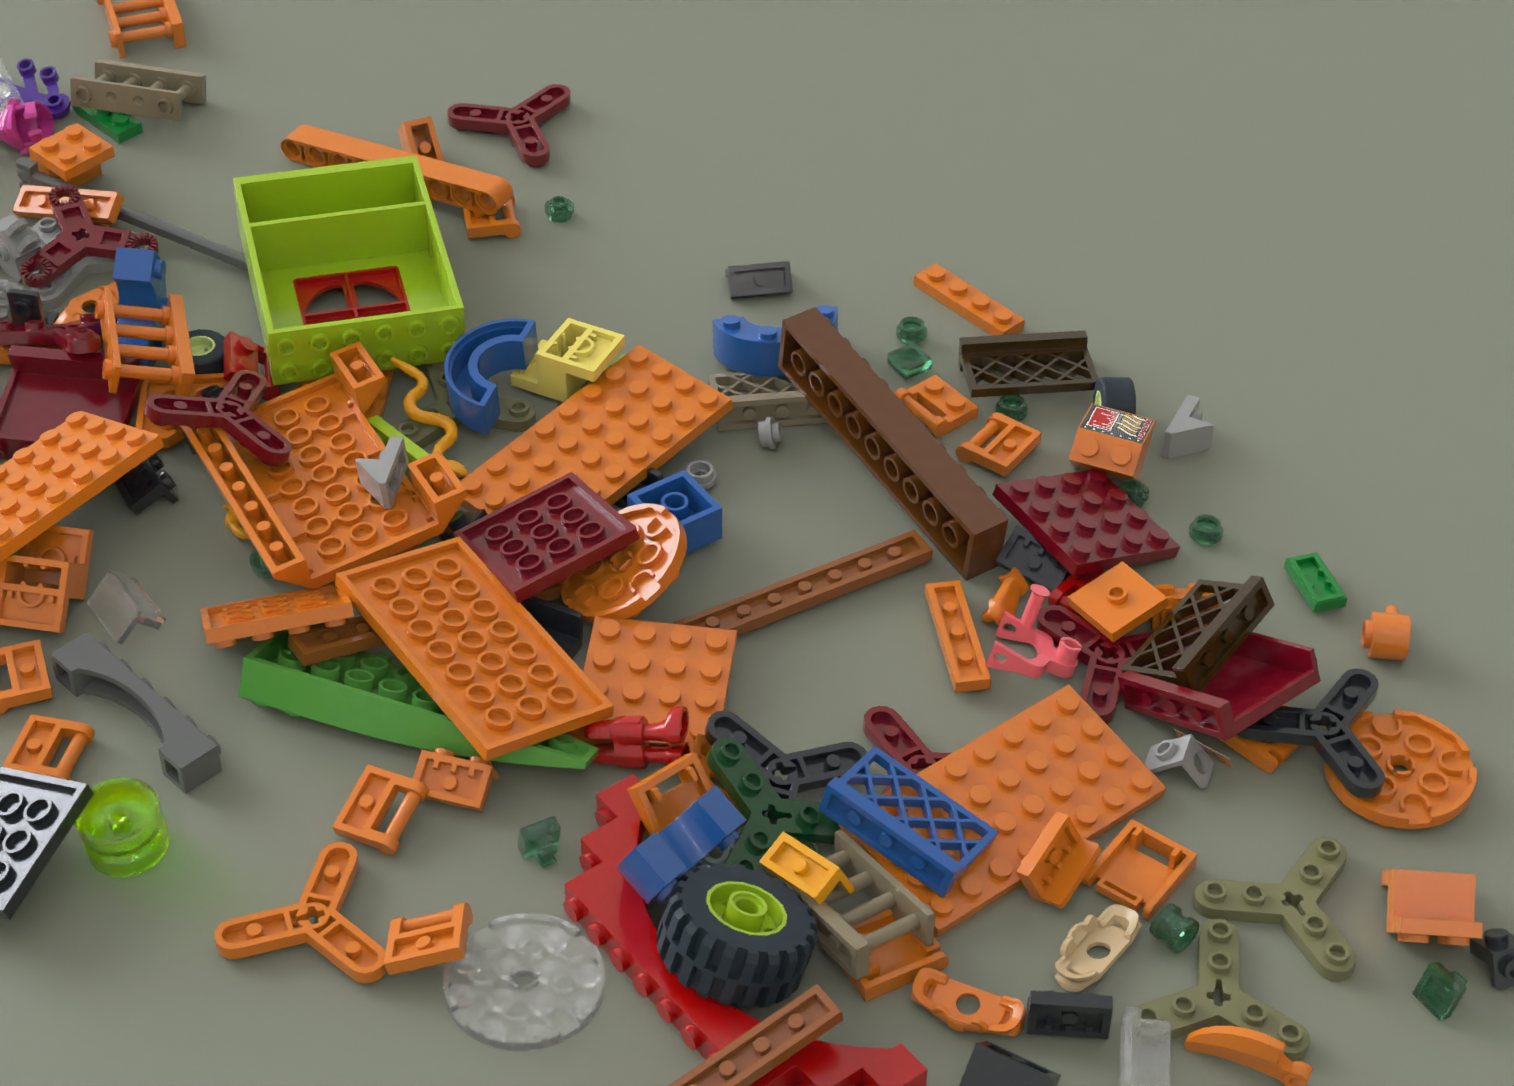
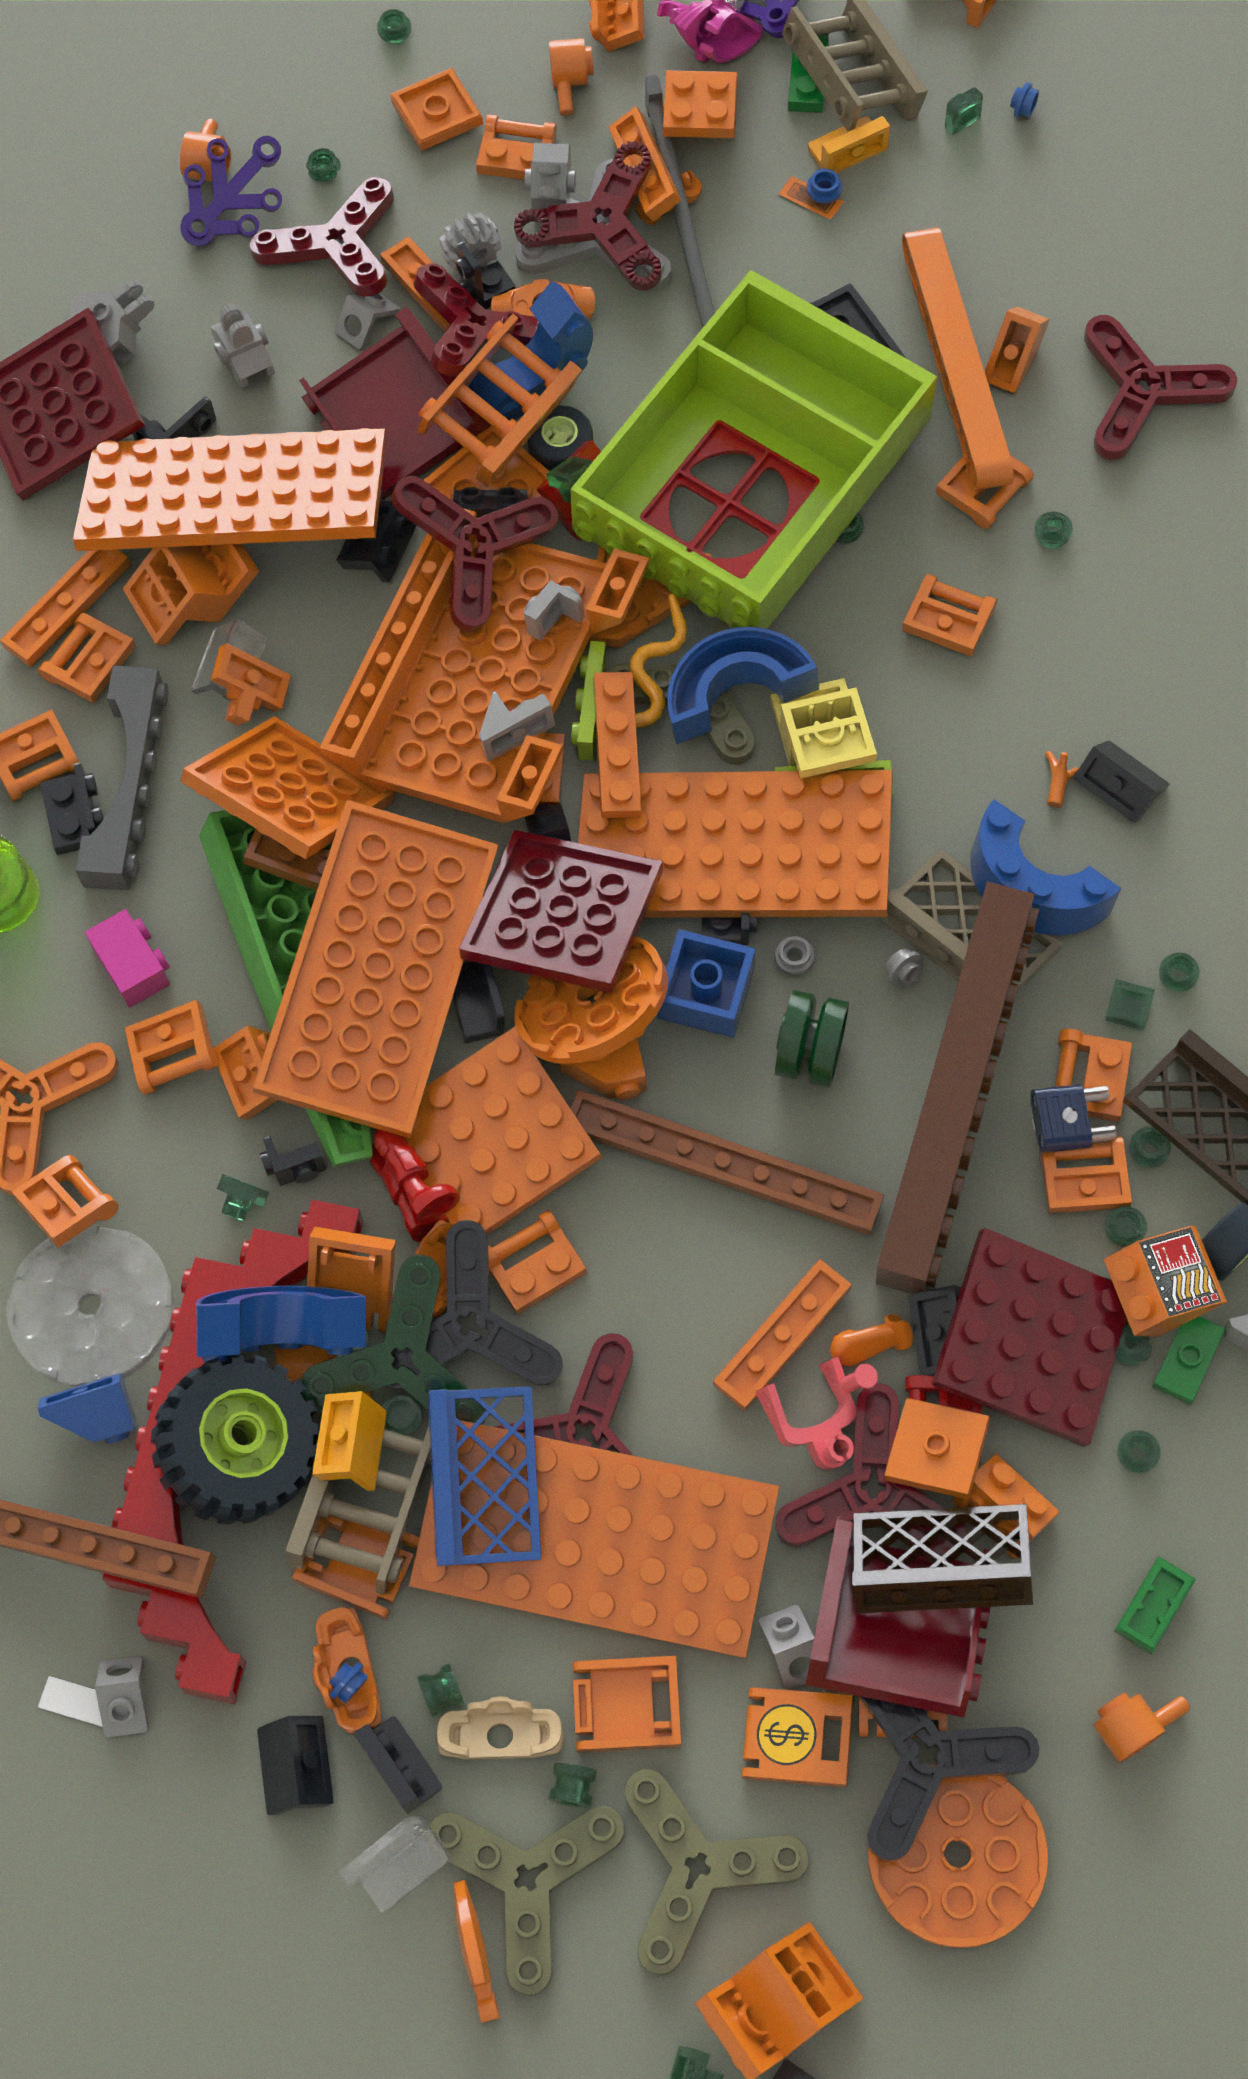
camera: 55 degrees right, 25 degrees up
orange bracket [1016,811,1101,909] -> none
none -> blue slope [37,1373,136,1443]
none -> black bracket [40,762,104,855]
none -> dark pink brick [84,909,170,1008]
none -> orange hinge [210,643,291,726]
none -> black bracket [259,1136,326,1186]
none -> blue plate [329,1662,368,1704]
none -> clear green wheel [417,1663,465,1717]
none -> orange plate [489,1209,587,1315]
none -> light grey bracket [524,580,585,641]
none -> clear green tile [546,456,593,503]
none -> orange slope [559,1039,647,1100]
none -> orange plate [593,672,641,818]
none -> orange container [741,1687,854,1788]
none -> dark green wheel [774,990,849,1087]
none -> orange sticker [778,176,844,220]
none -> blue plate [807,169,842,204]
none -> light orange panel [808,116,890,173]
none -> orange plate [902,573,998,657]
none -> clear green plate [944,86,983,135]
none -> blue plate [1010,82,1039,118]
none -> dark blue piece [1030,1084,1117,1153]
none -> orange bar [1045,751,1079,808]
none -> clear green plate [1105,1206,1147,1247]
none -> green plate [1152,1316,1226,1405]

